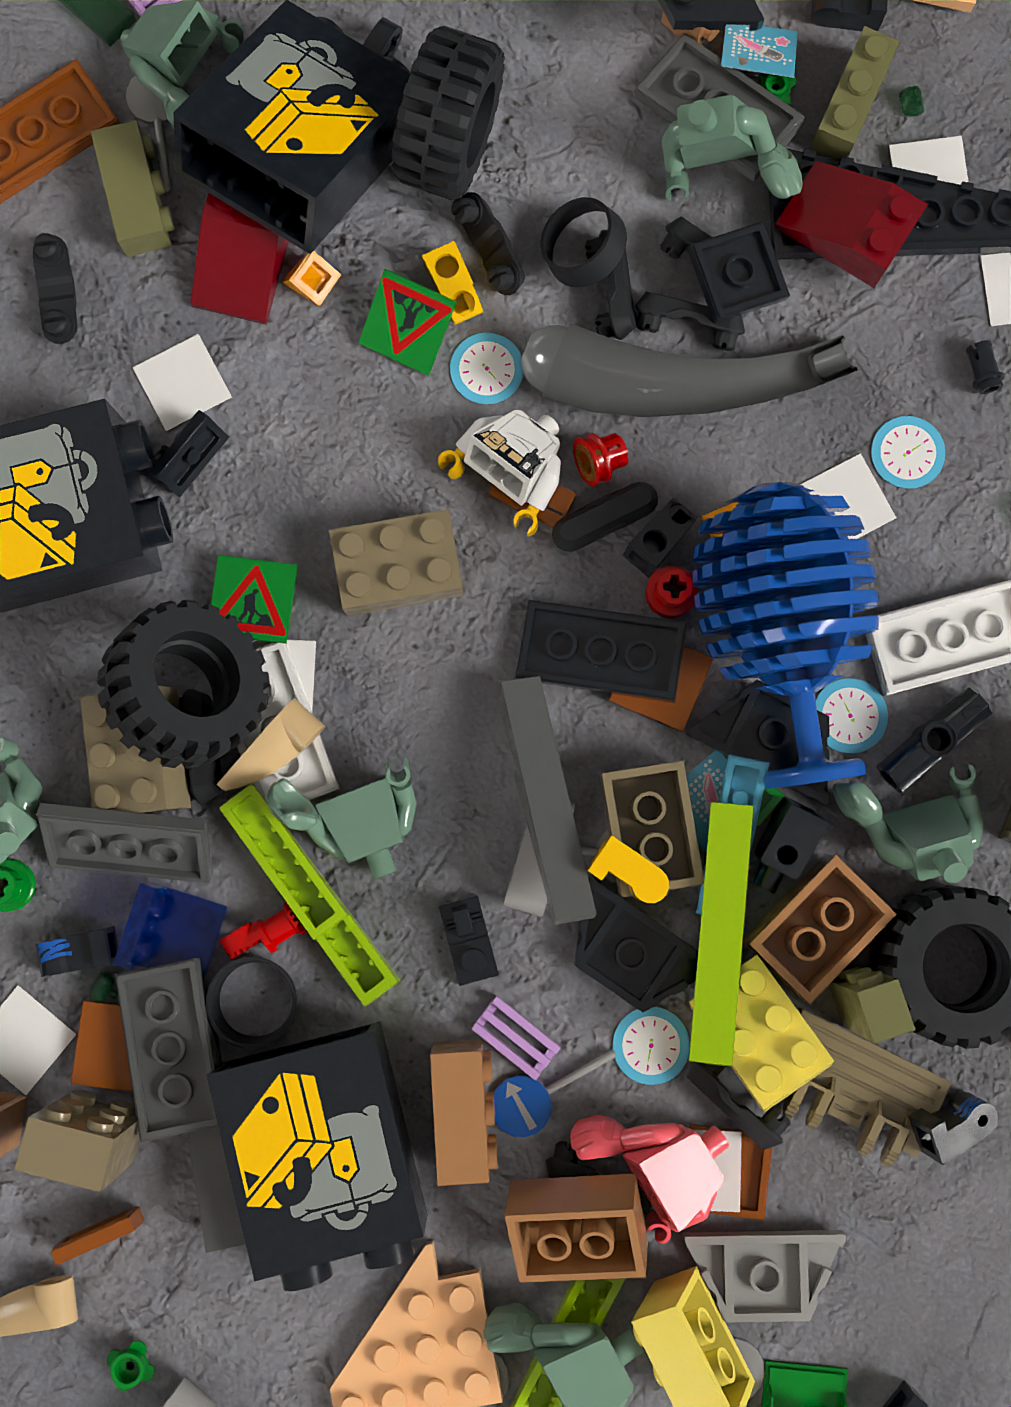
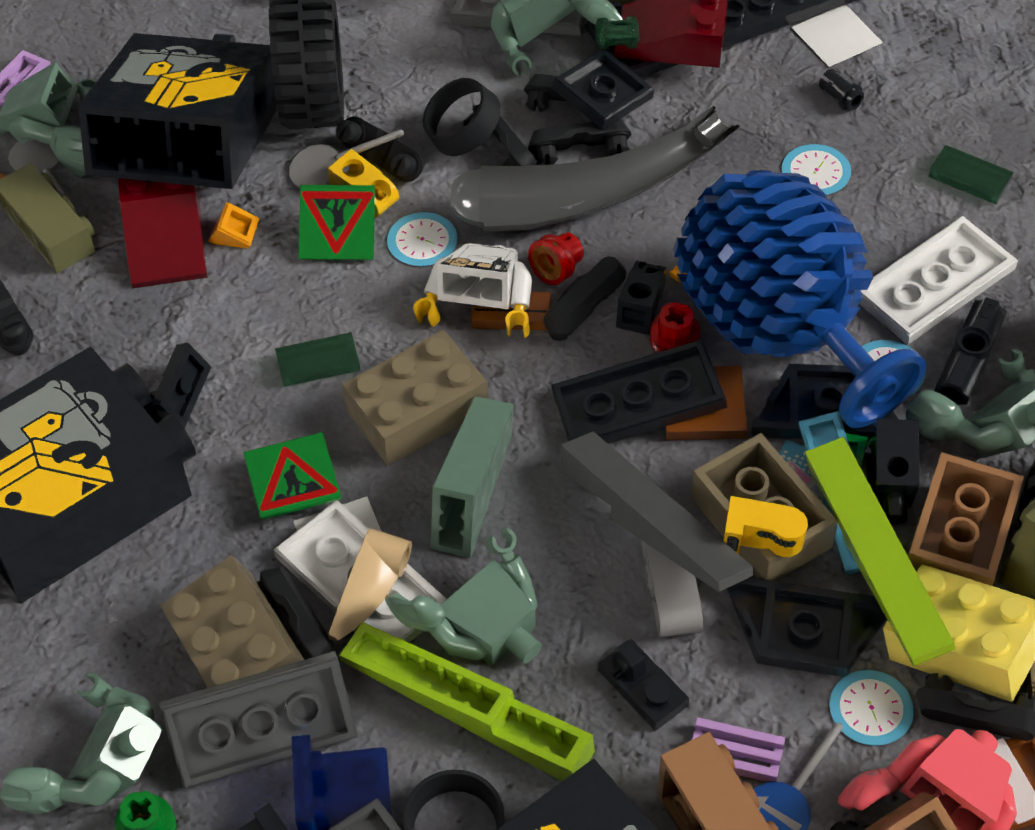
camera: 20 degrees left, 30 degrees down
black tyre [97,600,270,769] -> none
white sticker [133,334,232,431] -> none
red connector [220,902,308,960] -> none
none -> clear green tile [275,332,360,387]
none -> light grey piece [289,129,404,189]
none -> sand green slope [430,396,514,558]
none -> clear green bush [595,16,639,49]

